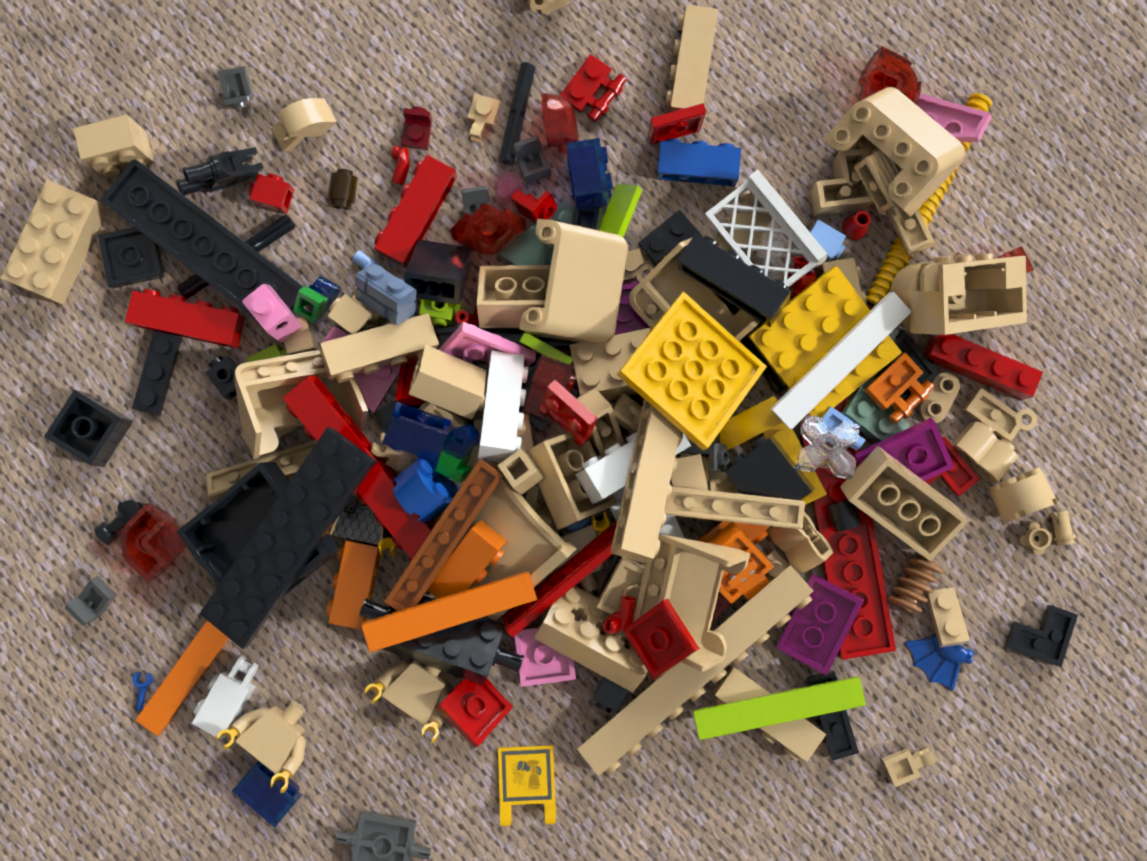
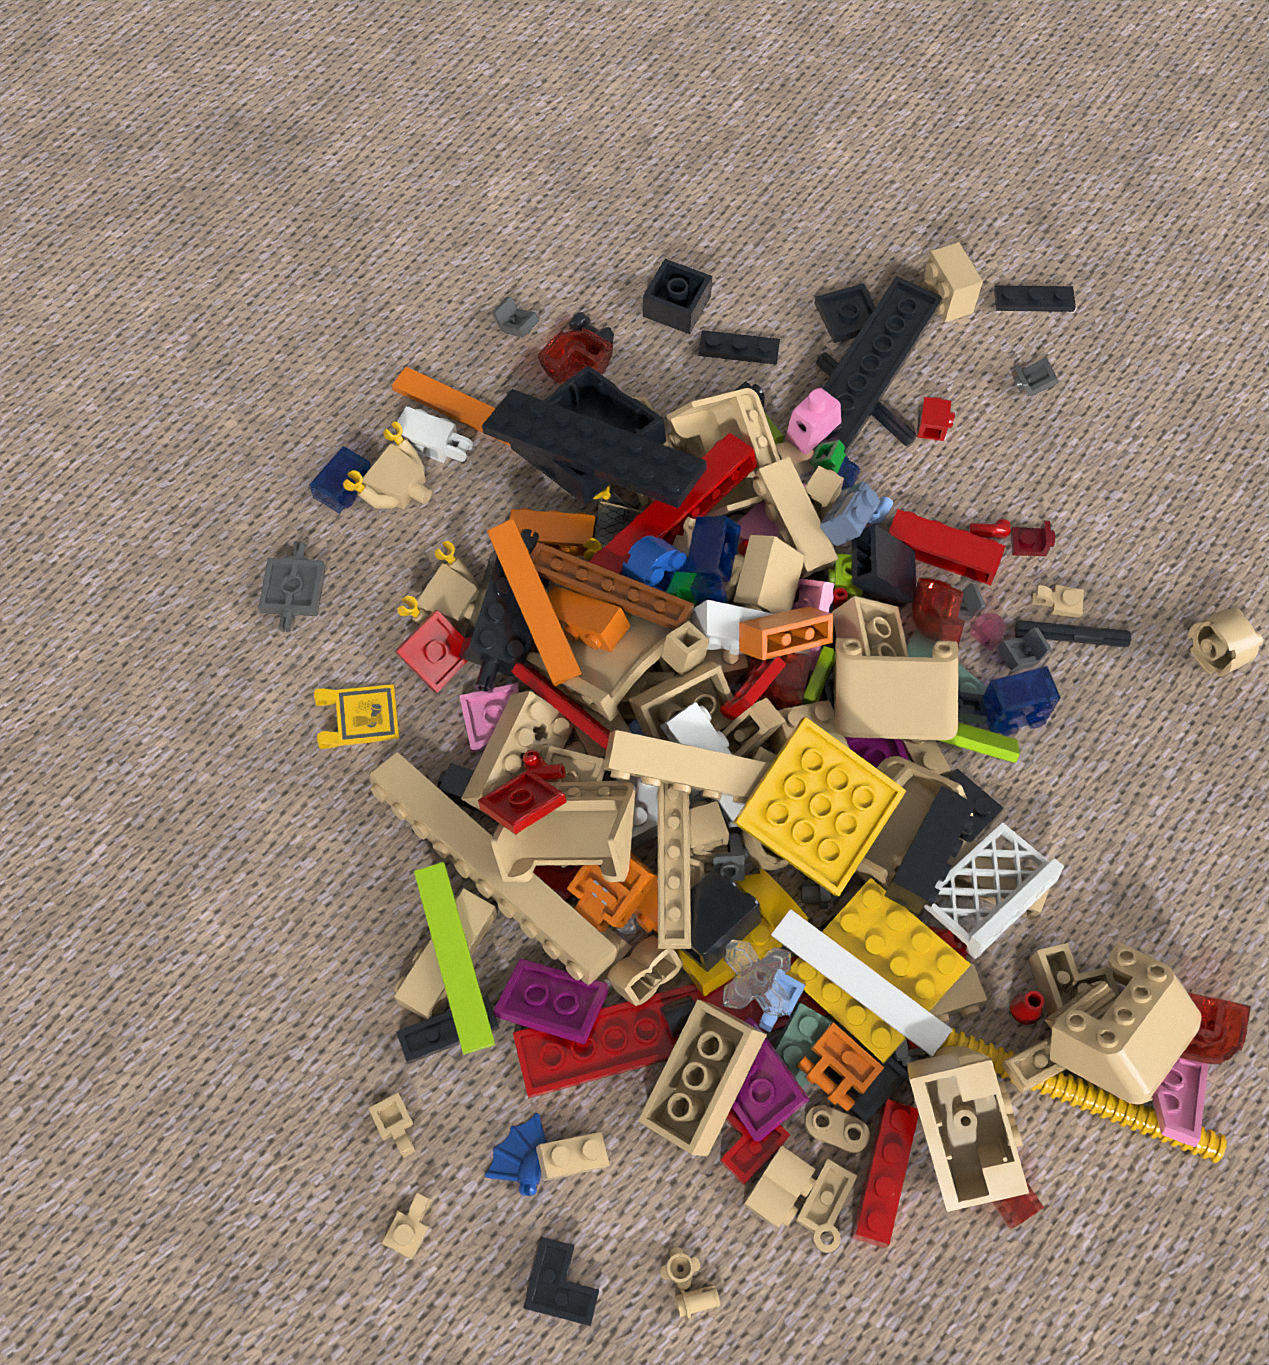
camera: 85 degrees right, 20 degrees down
tan brick [1,180,108,305] -> none
red brick [125,288,245,349] -> none
blue hand [133,672,153,711] -> none
black connector [176,147,264,196] -> none
tan brick [272,98,336,152] -> none
dark brown brick [328,169,358,210] -> none
red bracket [510,189,558,224] -> none
clear red brick [541,93,579,154] -> none
red plate [560,54,627,122] -> none
red plate [648,103,706,145] -> none
blue brick [656,138,741,187] -> none
tan brick [665,4,718,113] -> none
light blue brick [810,220,846,262] -> none
medium nougat piece [887,552,944,614] -> none
tan brick [989,467,1058,524] -> none
none -> tan plate [382,1193,432,1260]
none -> orange brick [739,606,833,660]
none -> black plate [994,285,1076,312]

